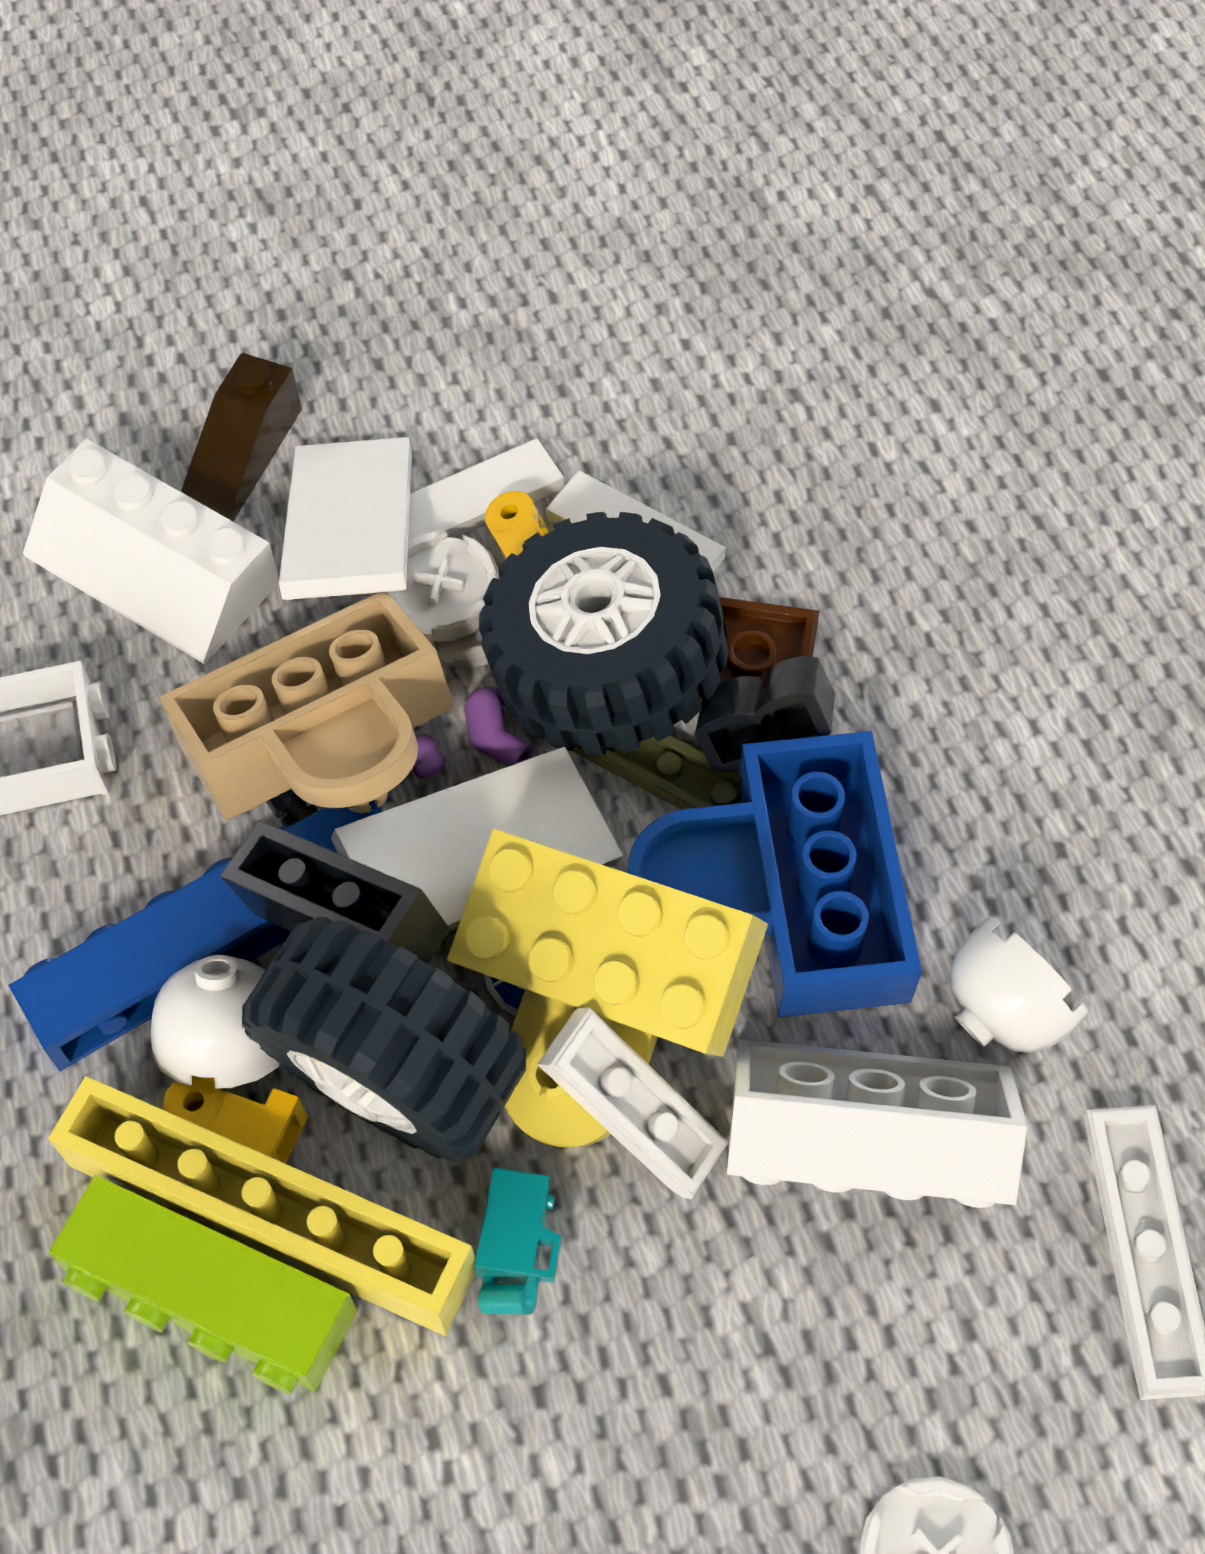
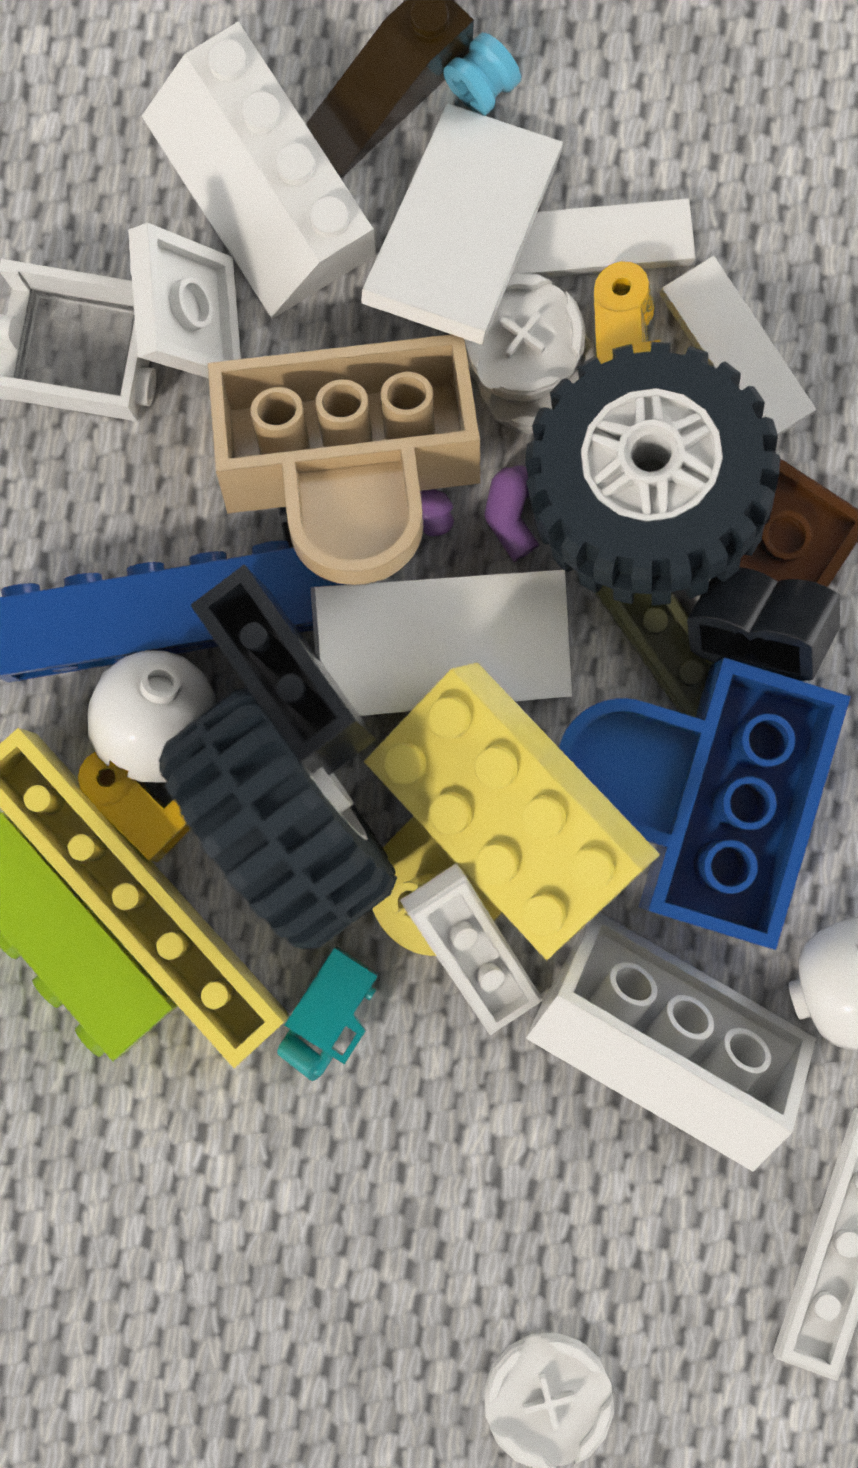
camera: 20 degrees right, 25 degrees up
none -> white plate [128,223,241,378]
none -> medium azure wheel [443,32,521,116]

